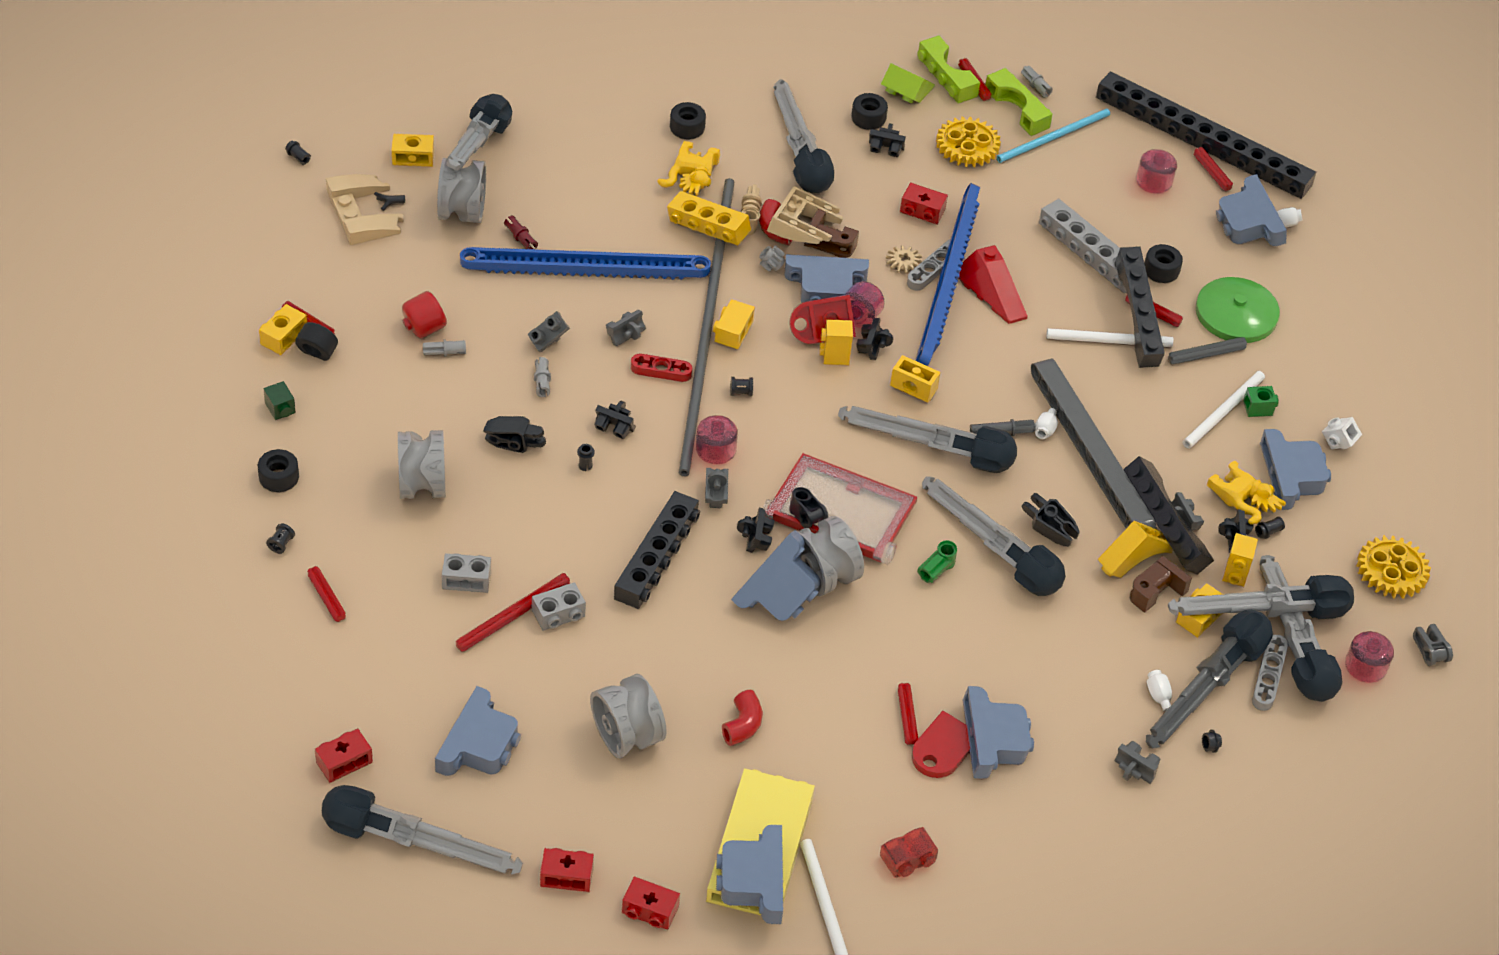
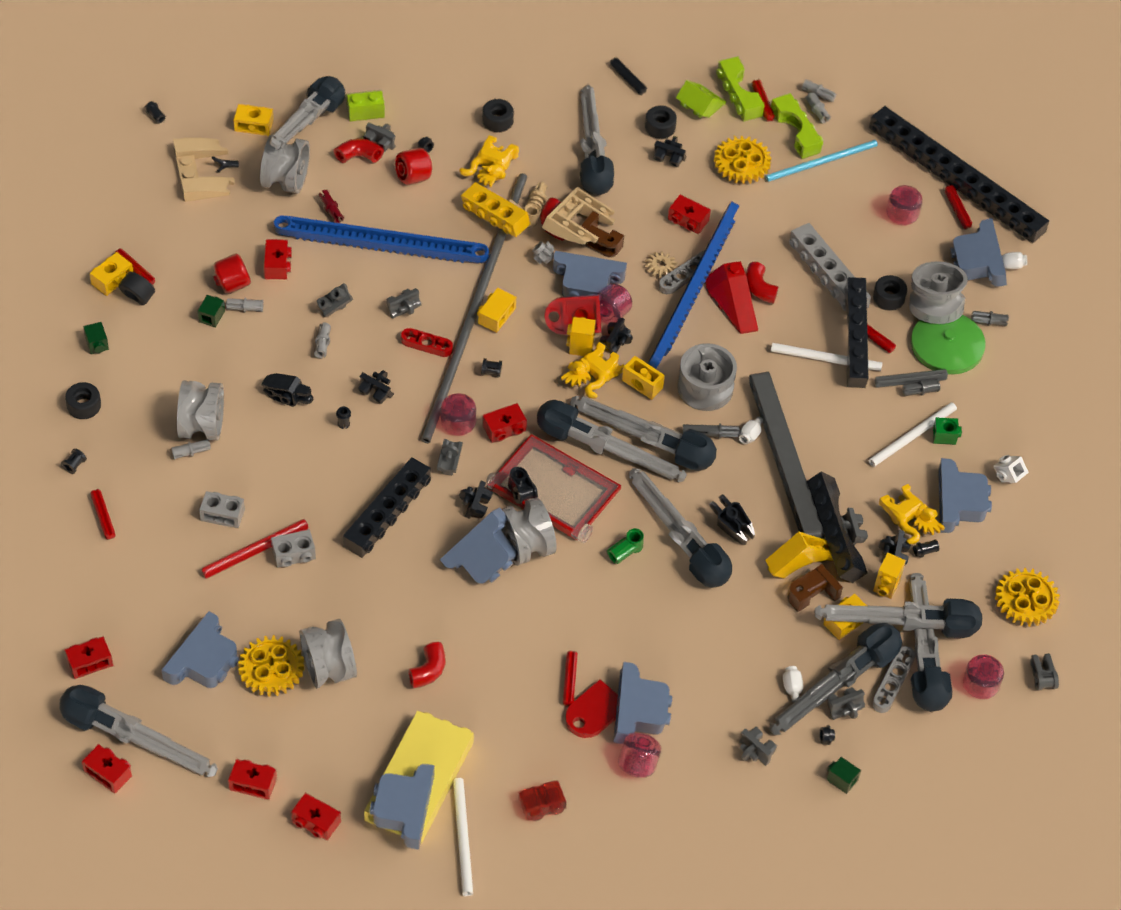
camera: 10 degrees right, 5 degrees up
none -> red brick [82,744,132,794]
none -> light grey axle [171,440,211,460]
none -> dark green brick [198,295,225,328]
none -> yellow gear [238,635,305,697]
none -> red brick [264,239,292,280]
none -> red cylinder [334,138,384,163]
none -> lime slope [345,90,385,122]
none -> dark grey hips [363,122,396,152]
none -> red head [395,148,432,185]
none -> black plate [418,137,434,153]
none -> red brick [482,403,527,443]
none -> light grey piece [537,399,687,482]
none -> yellow animal [561,342,625,399]
none -> black axle [610,57,647,95]
none -> clear pink head [618,733,662,778]
none -> light grey piece [677,343,737,411]
none -> red cylinder [746,261,779,304]
none -> light grey axle [802,79,836,102]
none -> dark grey hips [827,687,865,720]
none -> dark green brick [827,756,861,794]
none -> dark grey axle [902,379,941,396]
none -> light grey piece [909,261,968,324]
none -> dark grey axle [971,311,1009,326]

